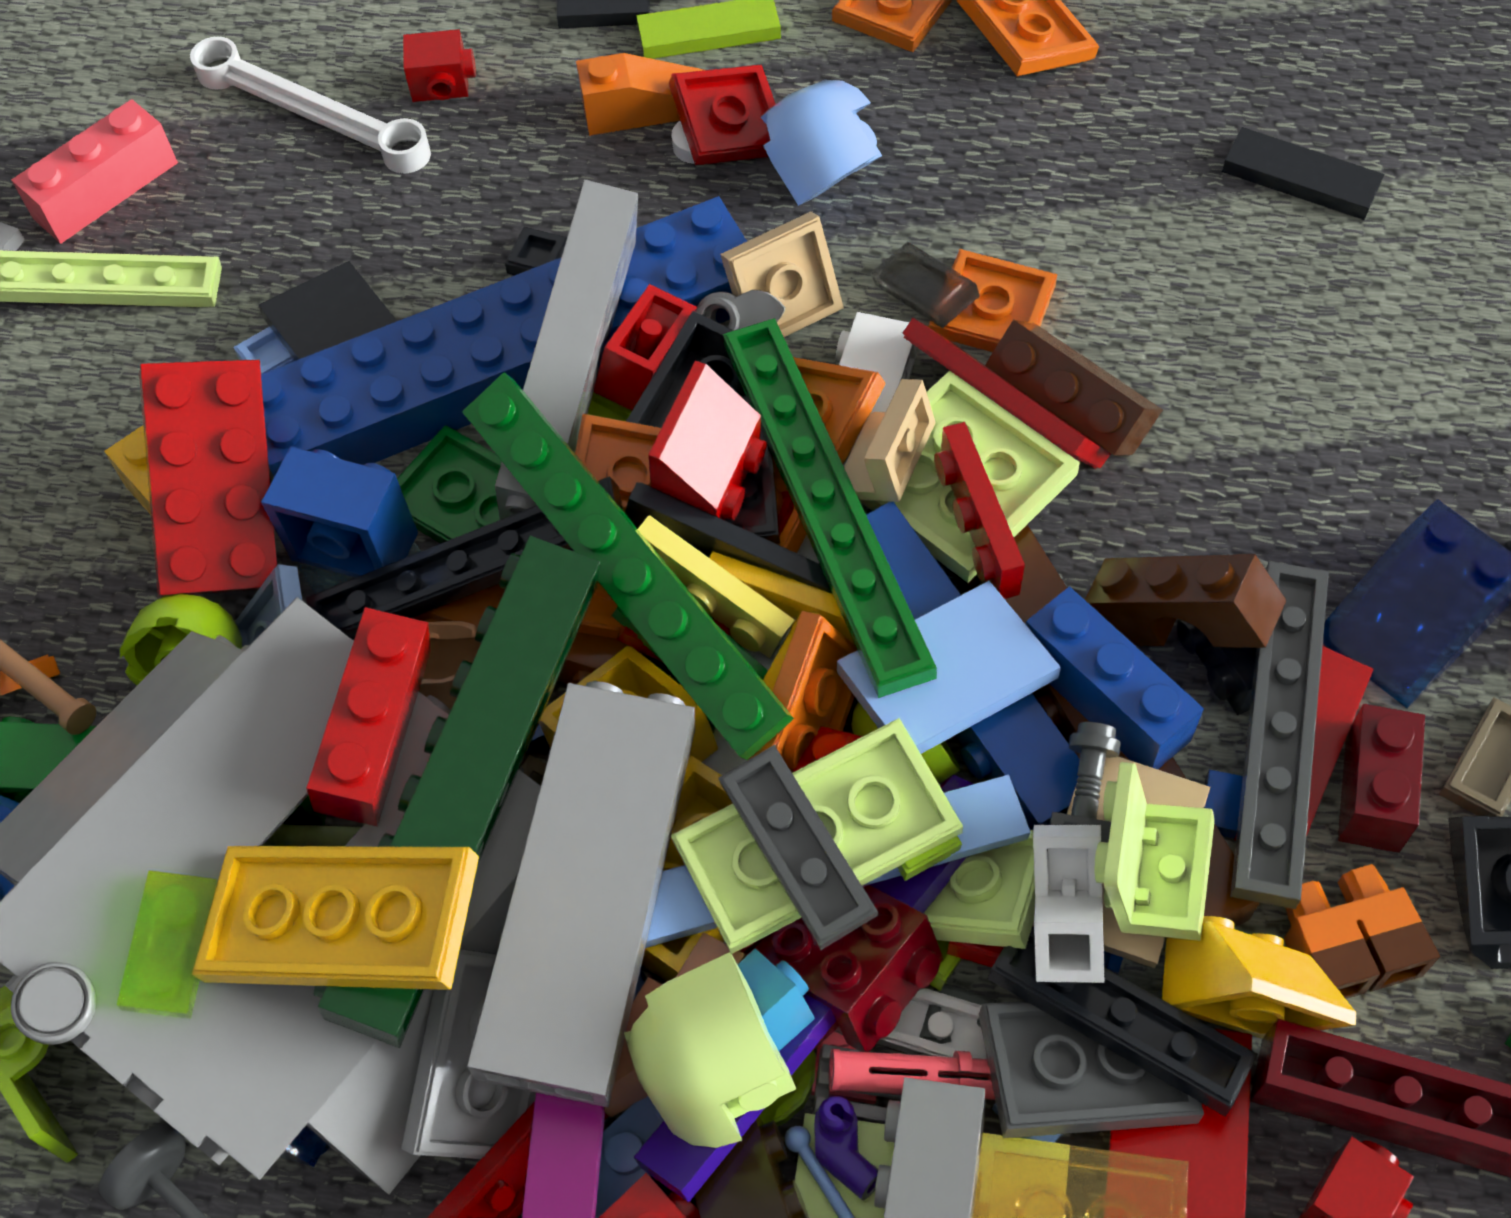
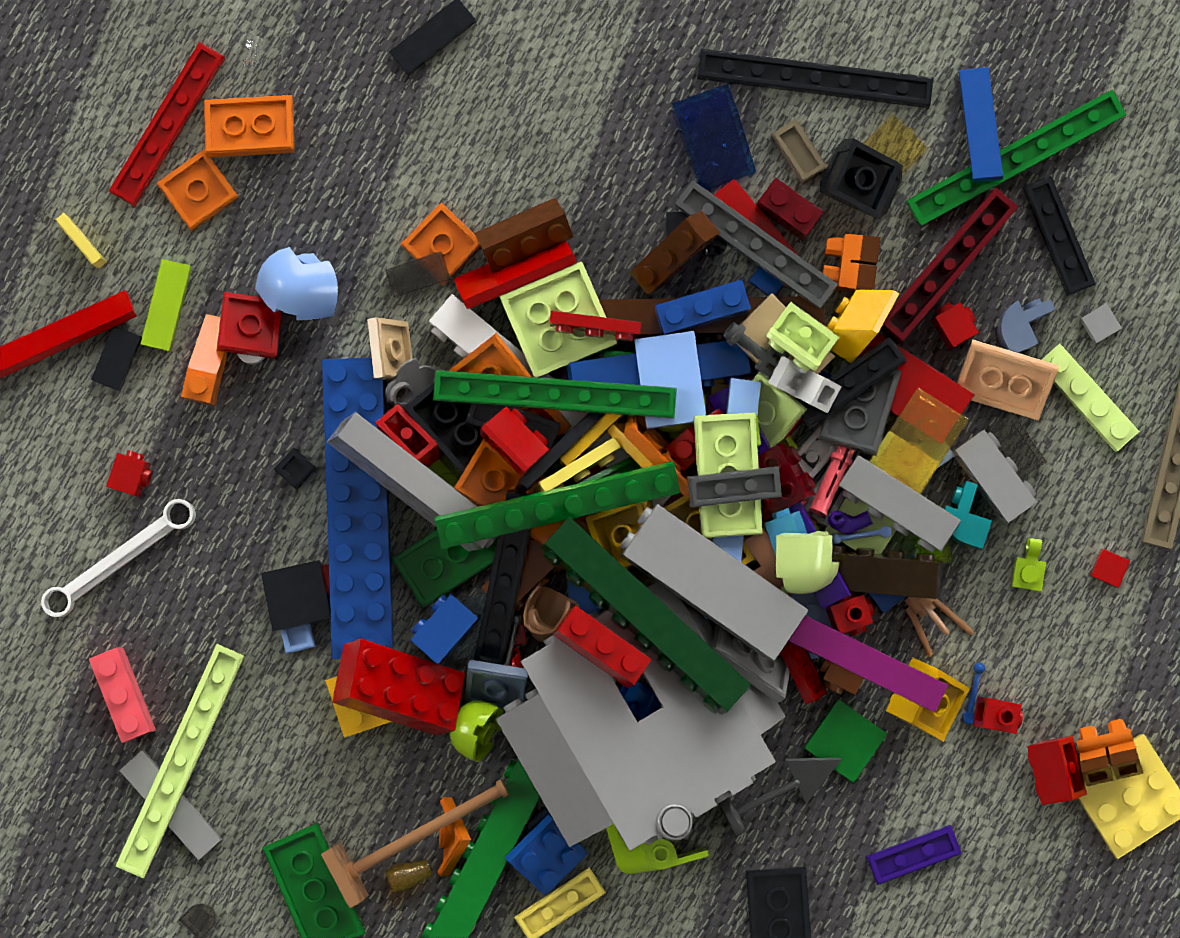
camera: 70 degrees left, 25 degrees up
clear neon green plate [116,870,218,1019] -> none
yellow tile [192,846,479,990] -> none
tan panel [844,379,936,502] -> none

